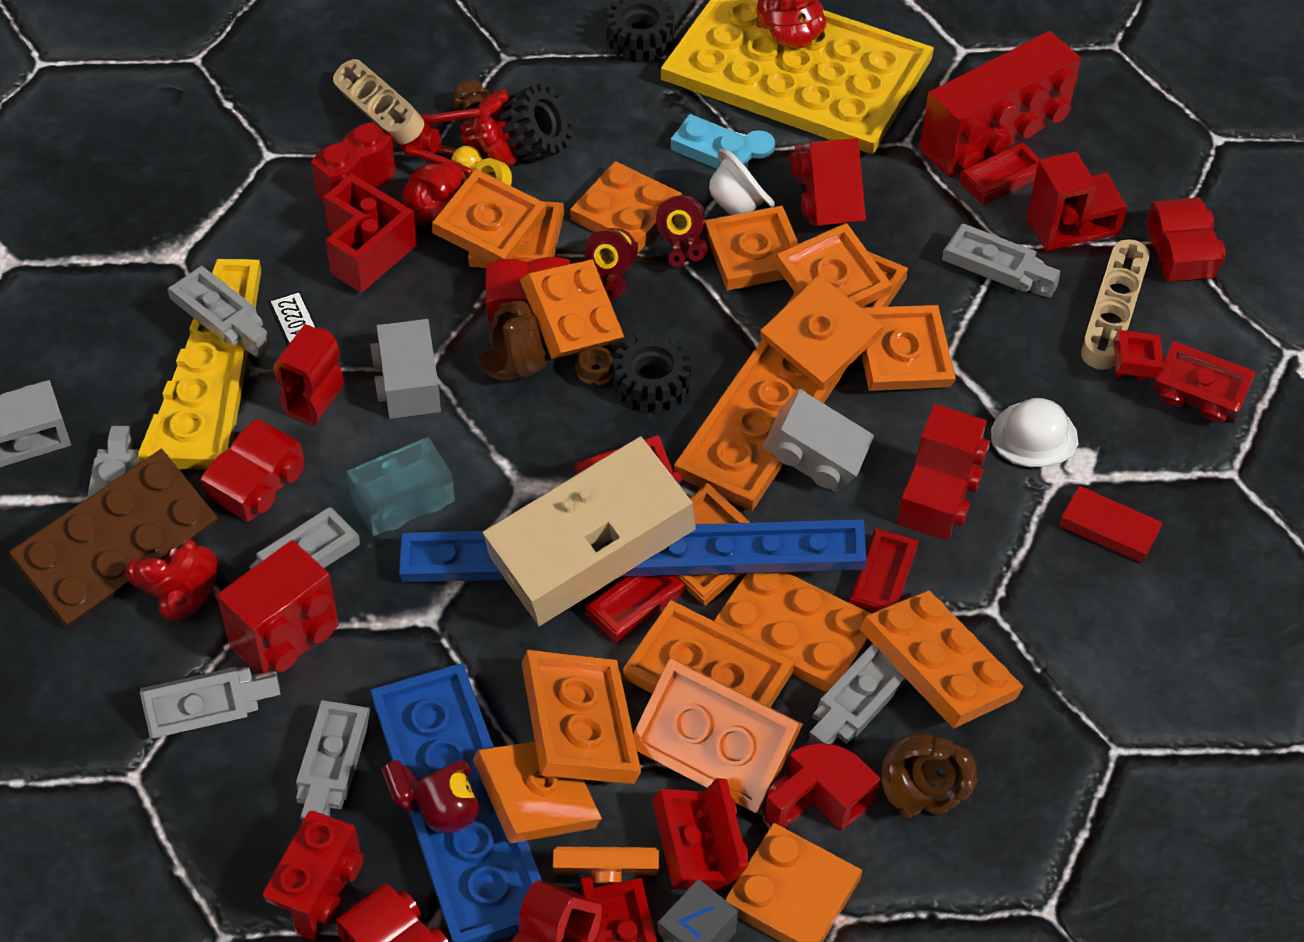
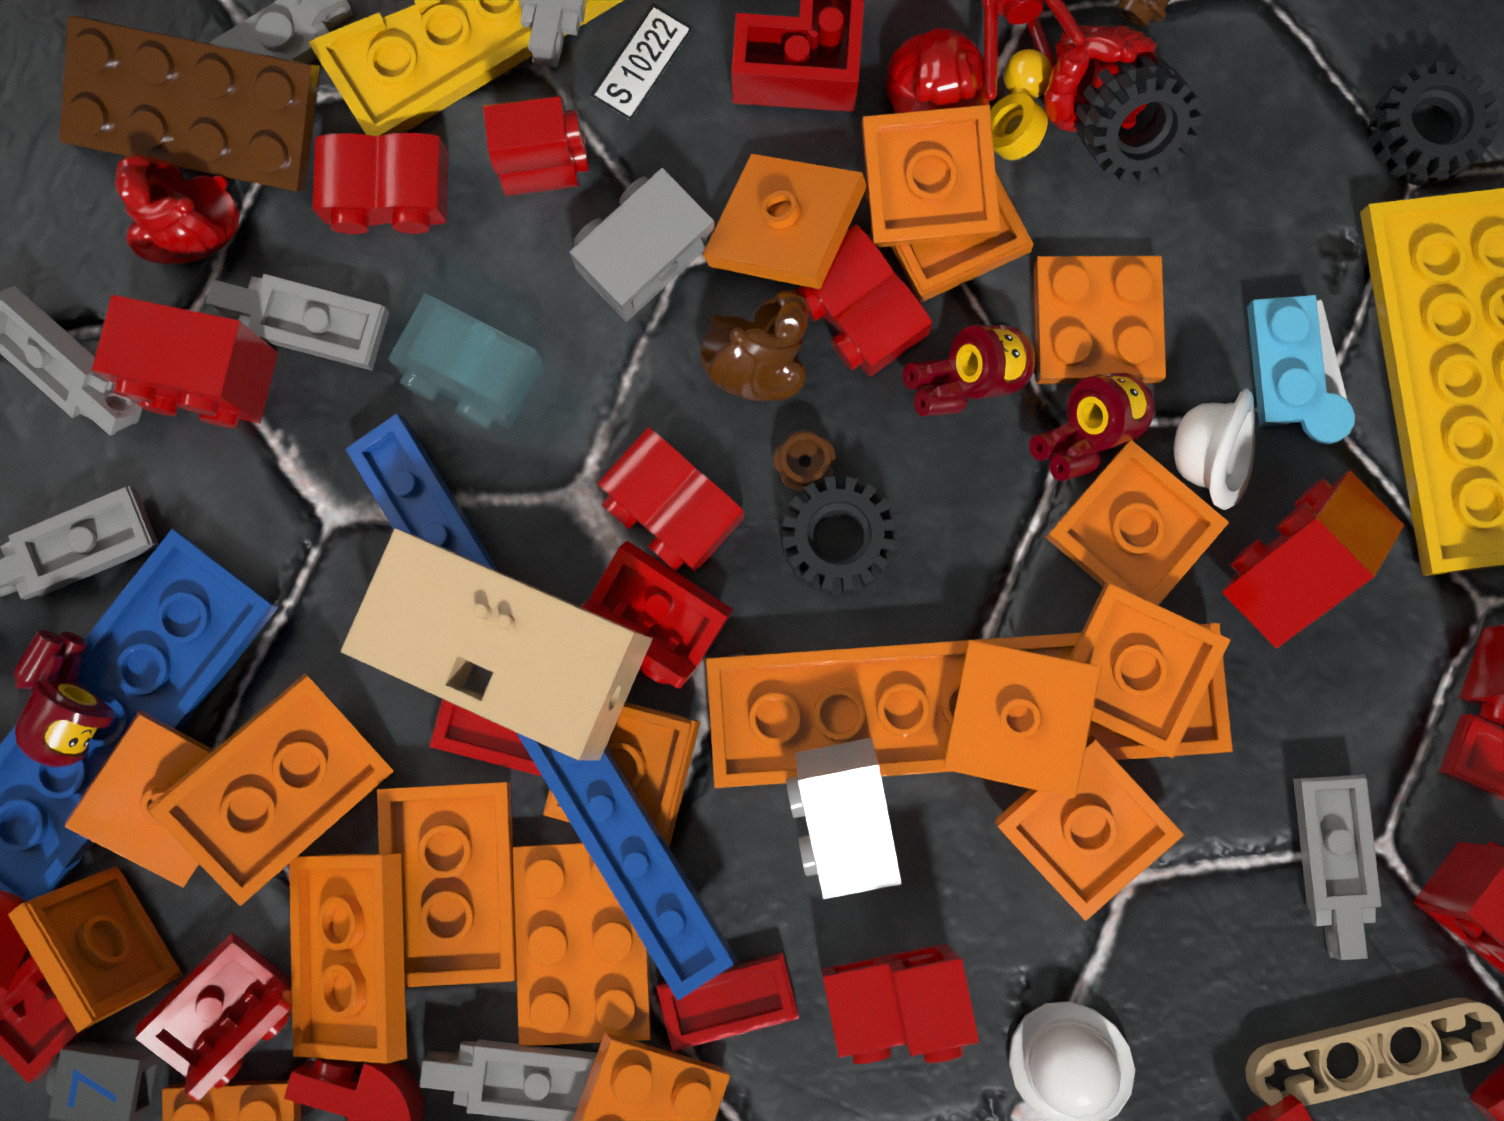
camera: 60 degrees right, 30 degrees up
orange plate [520,259,624,359] -> none
none -> red brick [597,427,745,573]
none -> orange plate [703,154,867,289]

